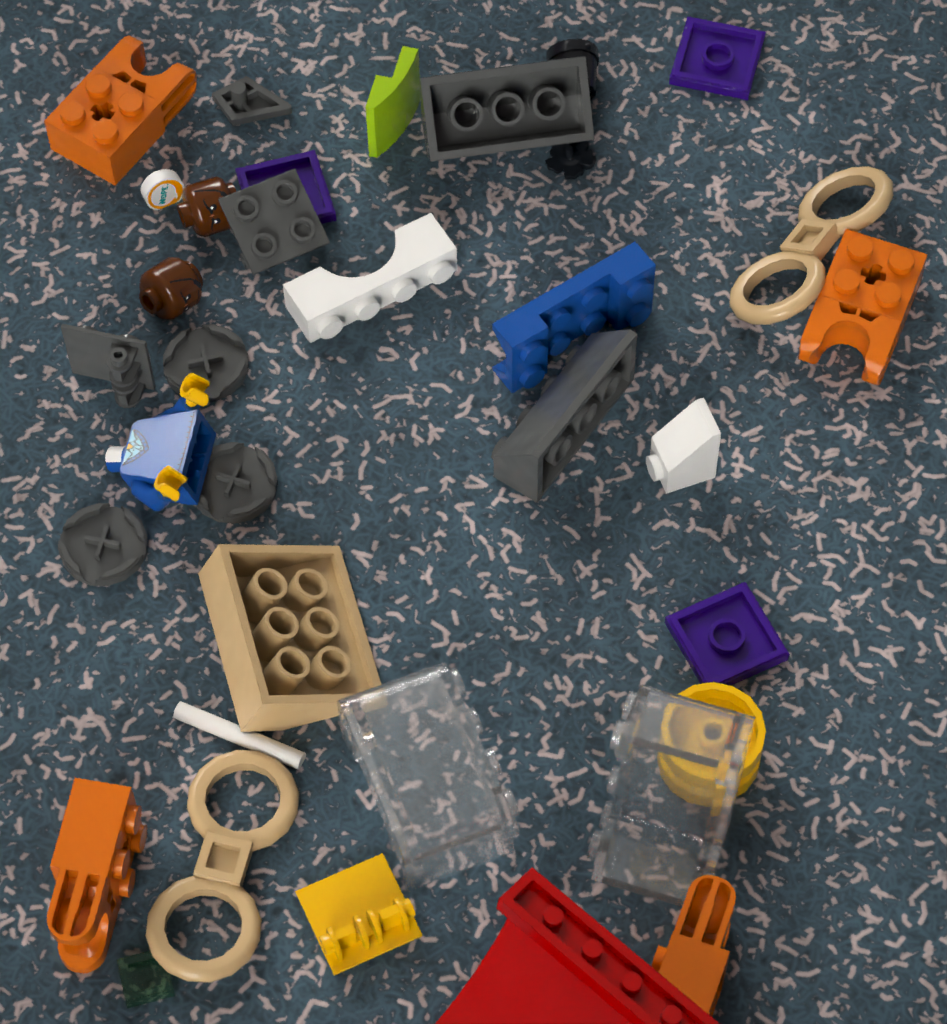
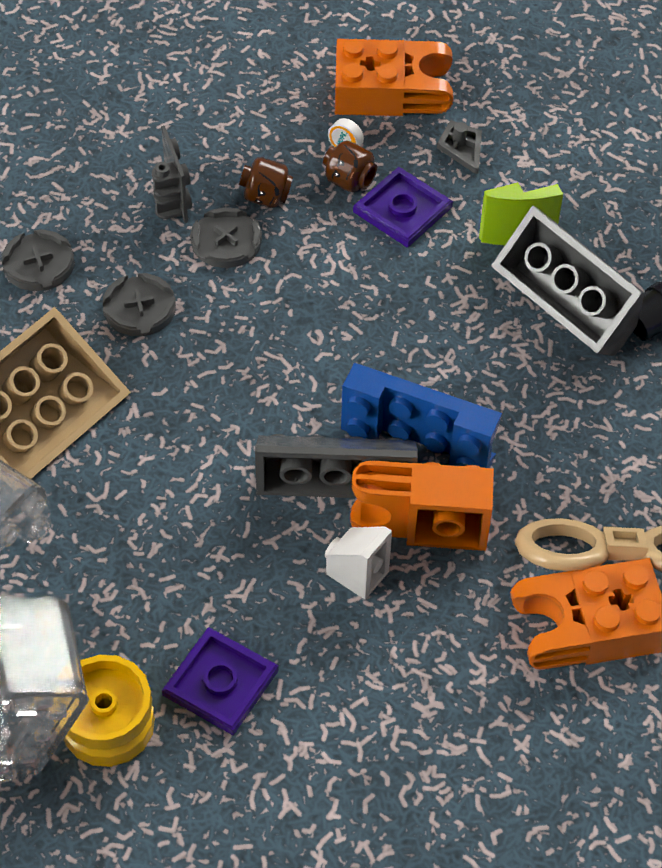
camera: 55 degrees right, 5 degrees down
blue torso [105,373,216,511] -> none
dark grey hinge [218,168,330,275] -> none
white arch [283,213,457,343] -> none
black plant [545,141,596,180] -> none
none -> orange brick [350,461,494,551]

